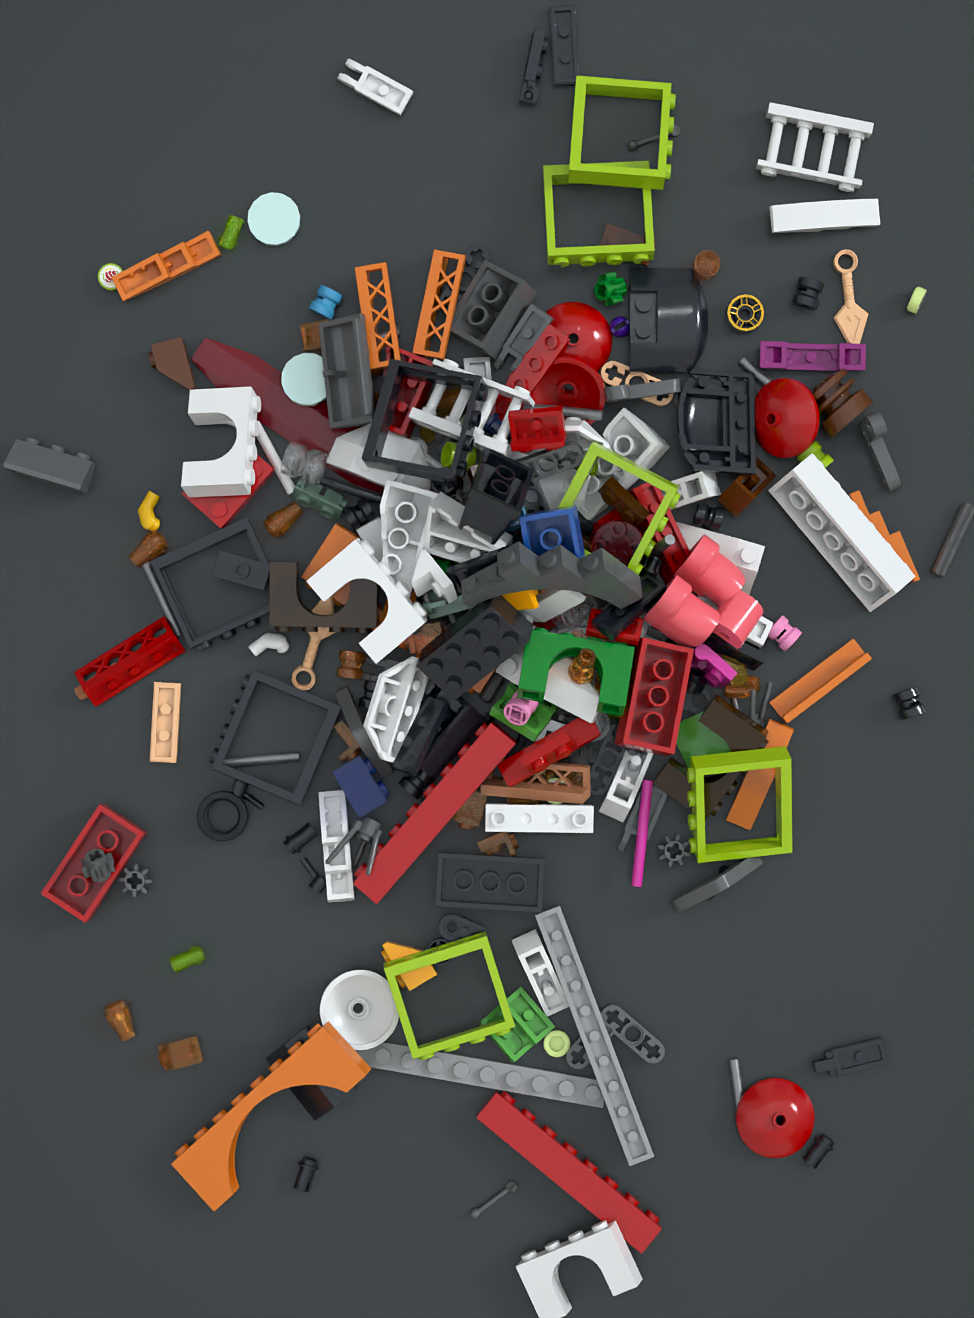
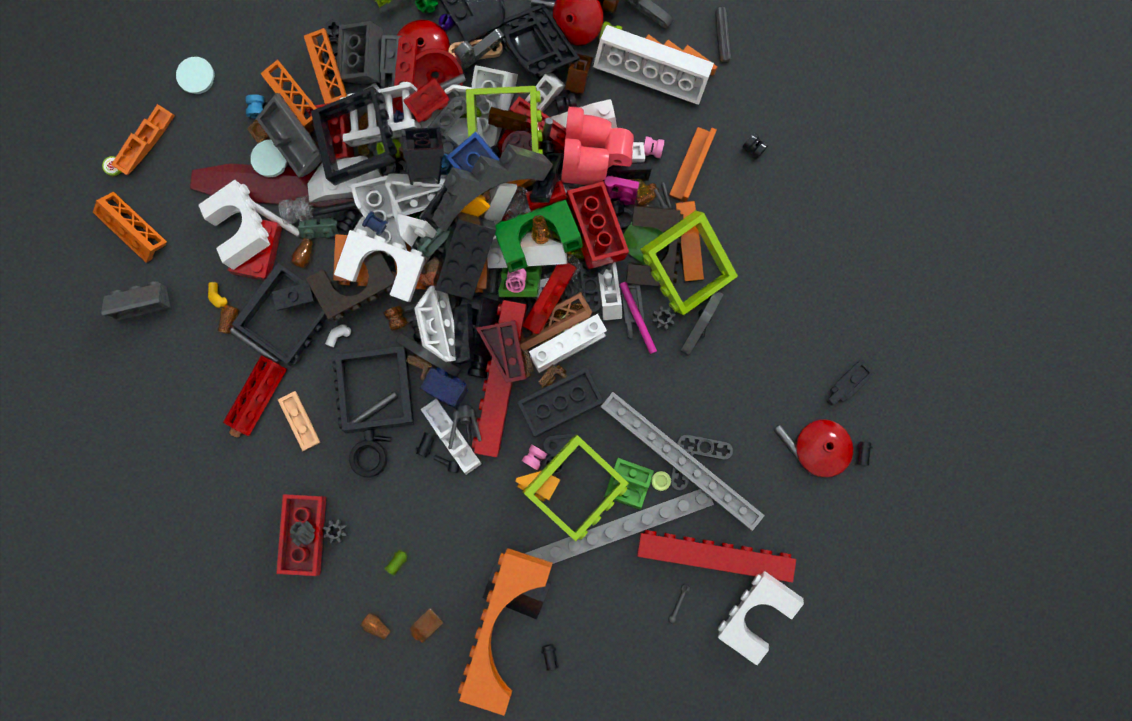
camera: 30 degrees left, 5 degrees down
reddish brown slope [148,337,196,391] -> none
clear neon green pin [217,215,244,250] -> none
light nougat piece [292,595,336,691] -> none
white dish [320,970,399,1050] -> none
white slope [511,929,569,1017] -> none
none -> orange fence [93,192,167,263]
none -> dark blue bush [362,211,388,236]
none -> dark red wedge [476,321,527,383]
none -> bright pink wheel [522,445,548,471]

